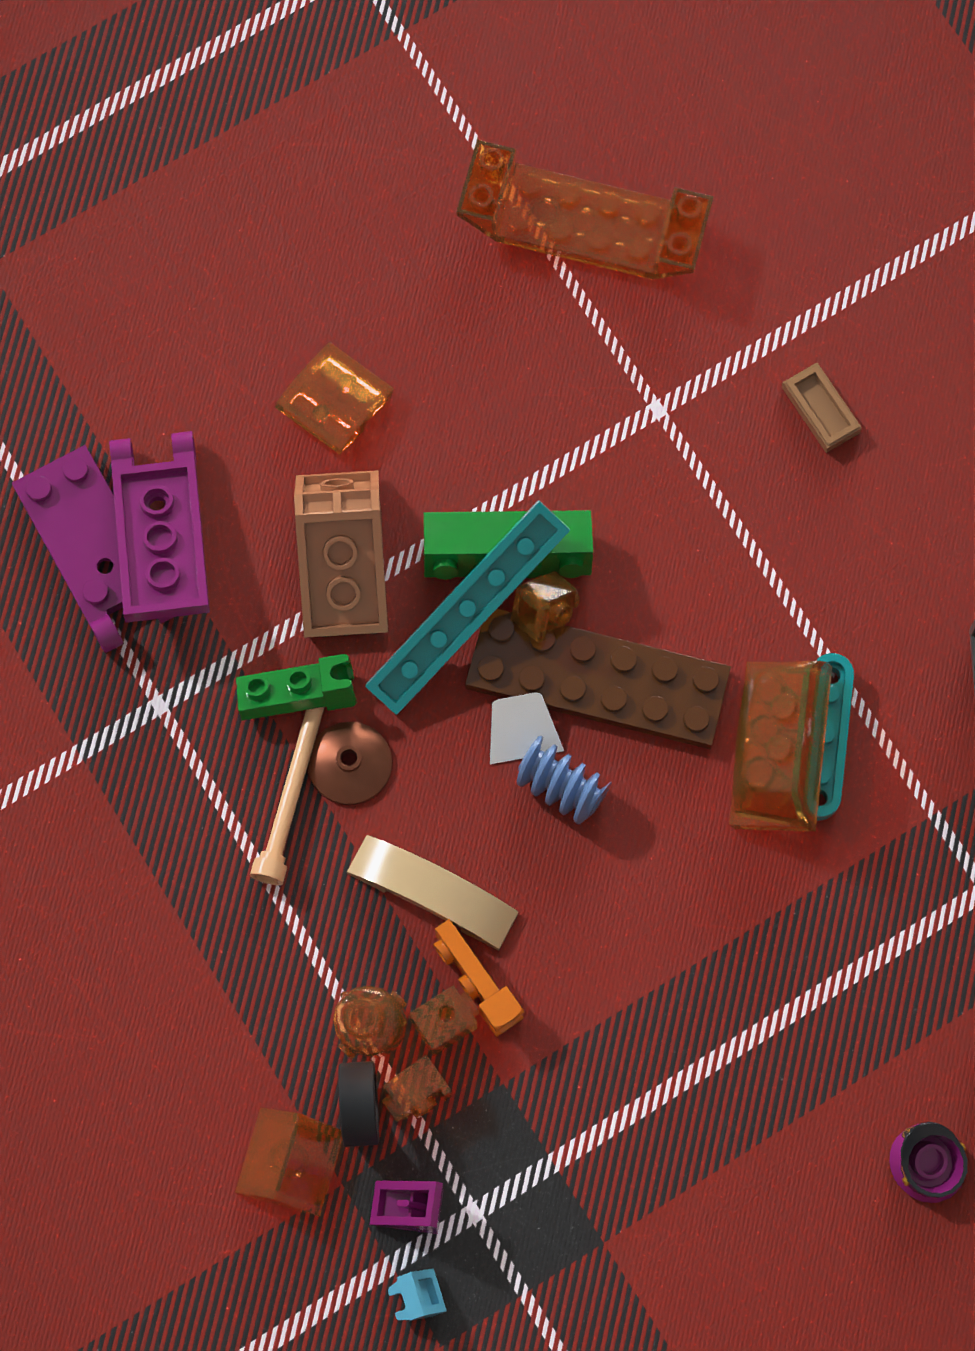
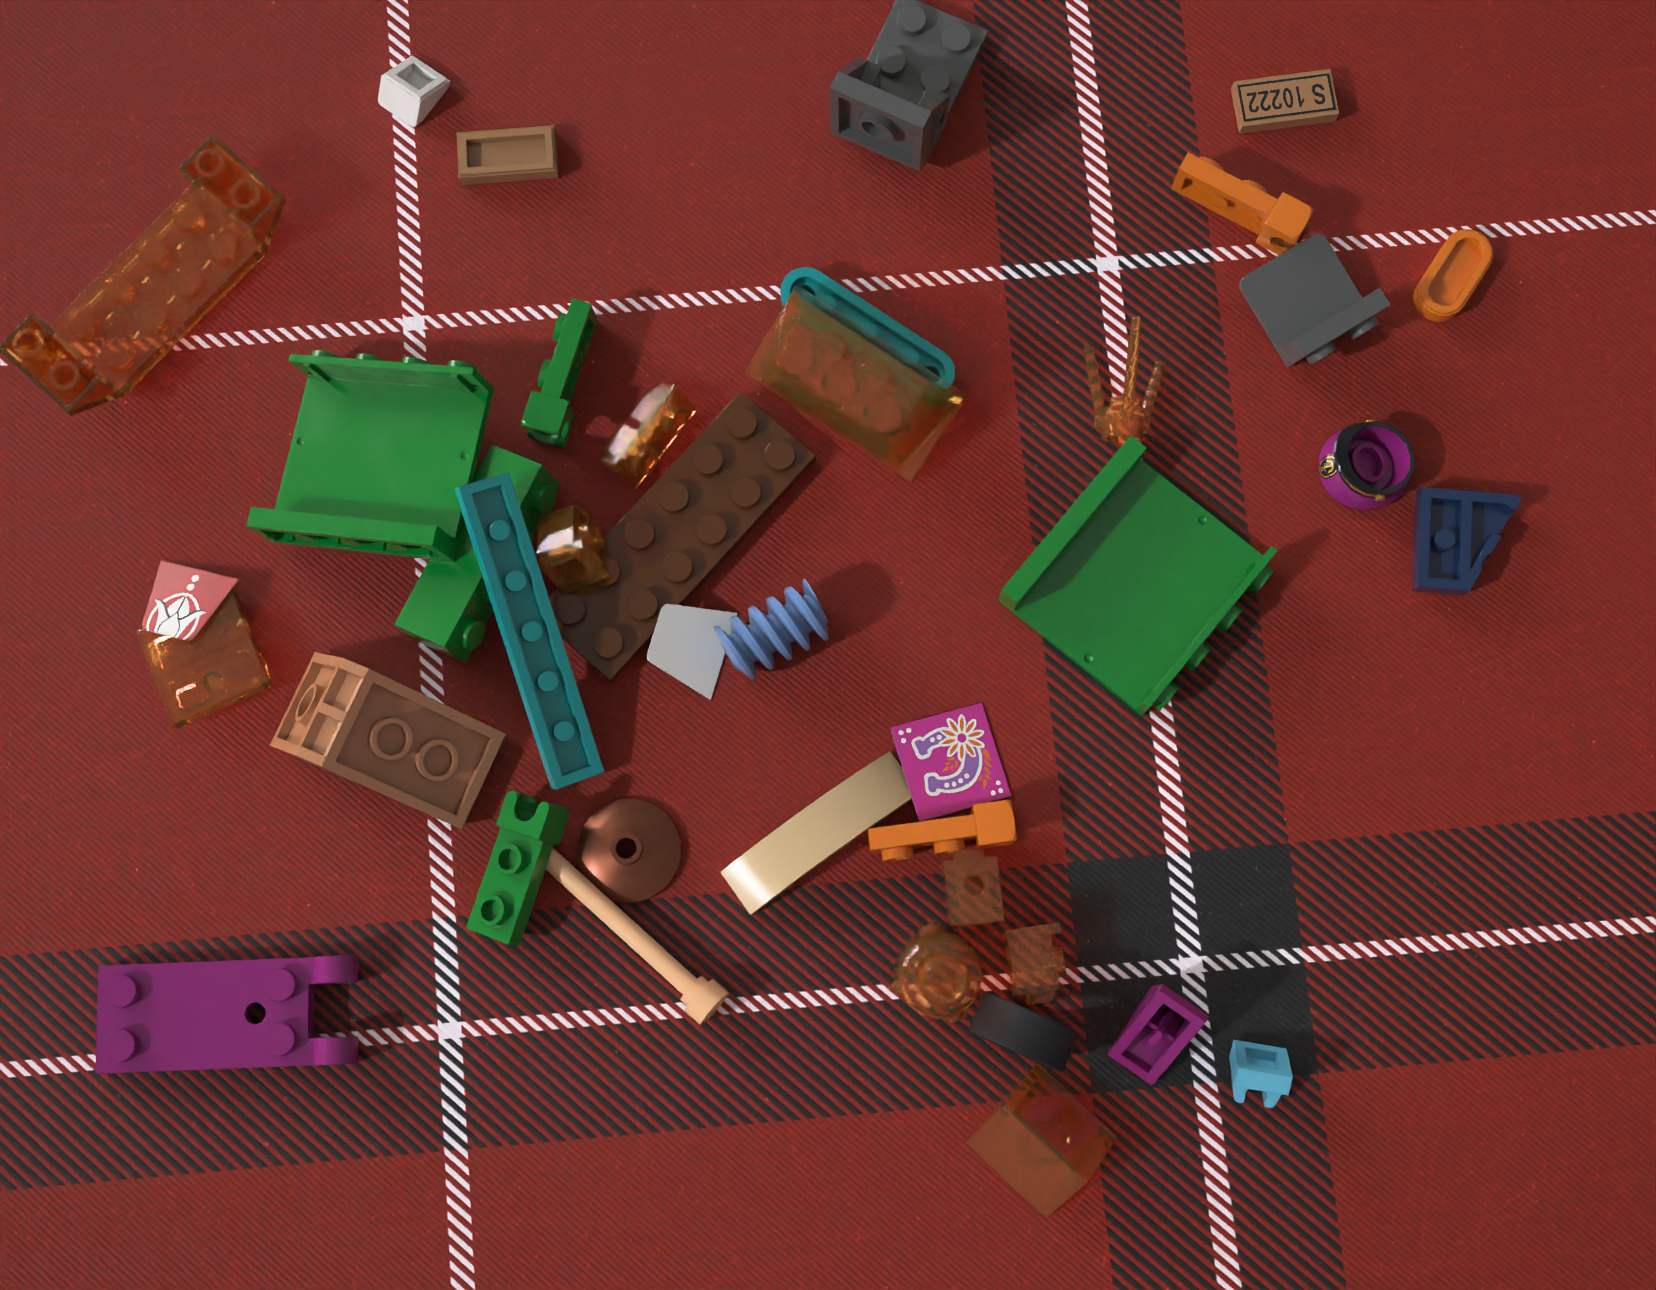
camera: 60 degrees left, 5 degrees up
magenta hinge [109,431,210,623] -> none
none -> sticker [142,561,239,640]
none -> green panel [246,350,494,562]
none -> white slope [378,56,450,127]
none -> green plate [521,298,597,448]
none -> clear orange hinge [600,382,696,489]
none -> dark pink sticker [890,703,1011,822]
none -> green panel [997,435,1278,717]
none -> clear orange plant [1083,315,1164,444]
none -> dark blue wing [1412,487,1520,595]

